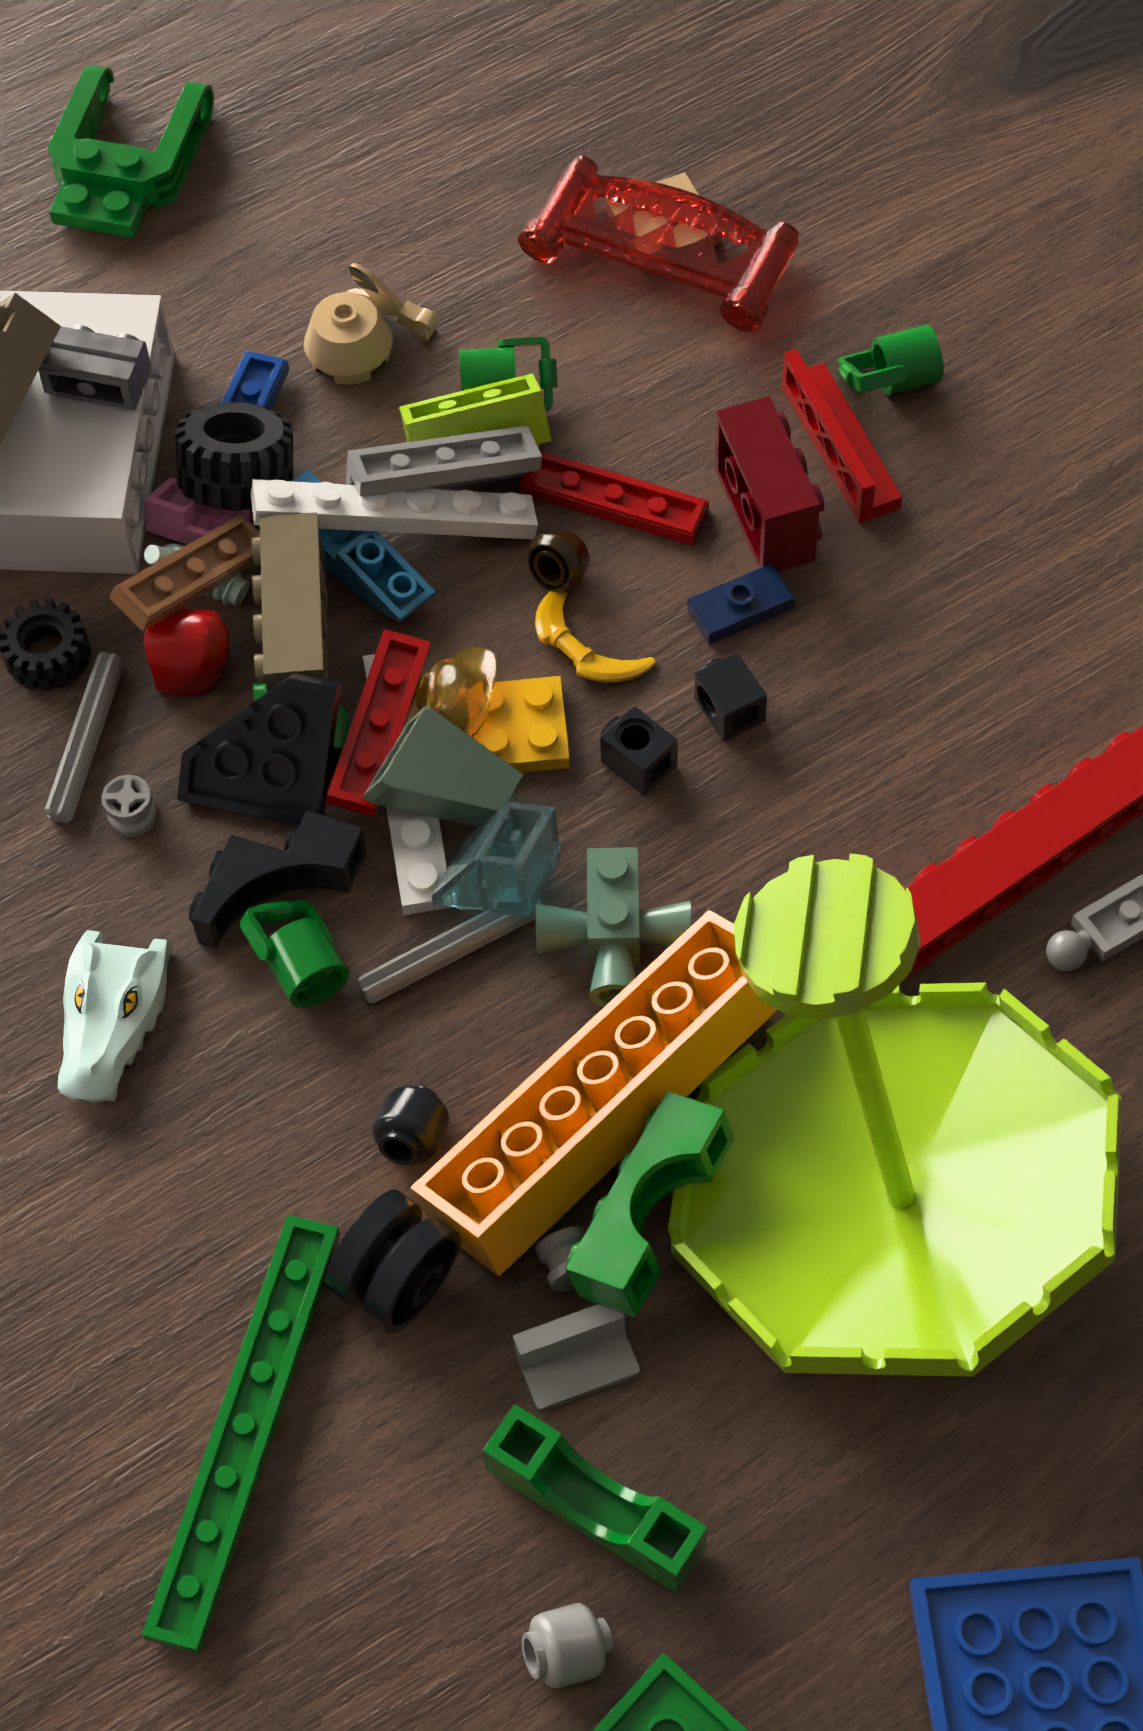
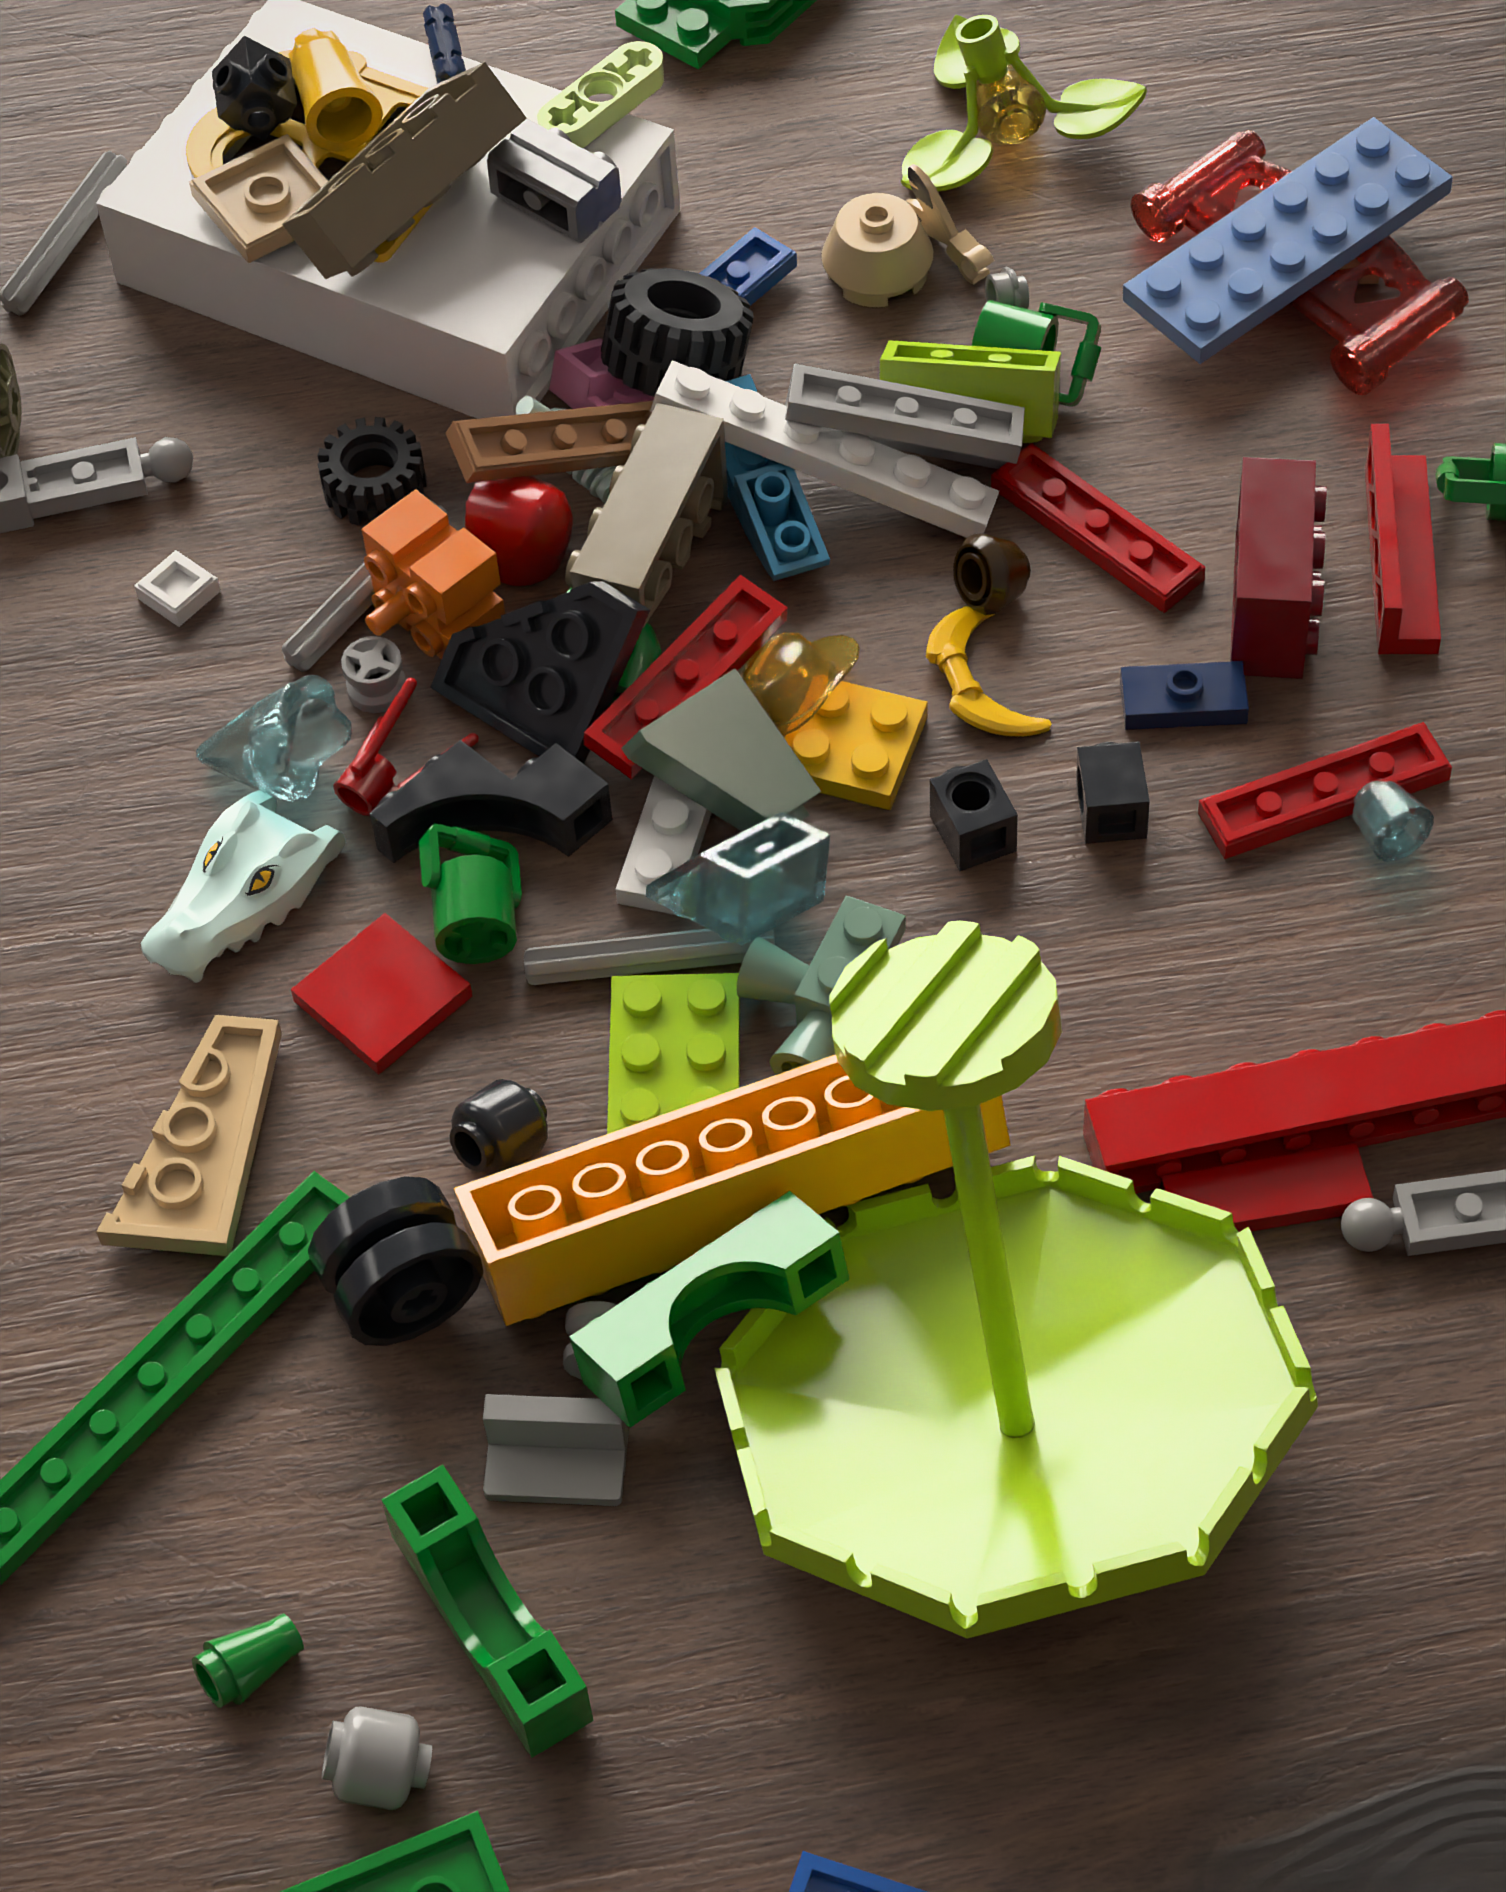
camera: 25 degrees right, 5 degrees down
none -> tan wing [96,1015,282,1256]
none -> green cone [192,1613,304,1708]
none -> clear light blue hat [196,674,352,802]
none -> red tile [291,913,473,1075]
none -> red plant [333,677,479,816]
none -> orange brick [361,489,505,659]
none -> yellowish green beam [537,41,664,148]
none -> lime plate [607,973,740,1134]
none -> lime plant [901,15,1147,192]
none -> clear yellow head [976,65,1046,145]
none -> light grey plate [985,267,1029,309]
none -> medium blue plate [1123,117,1453,364]
none -> red tile [1160,1143,1373,1232]
none -> red tile [1198,722,1452,859]
none -> clear light blue hat [1353,781,1434,862]

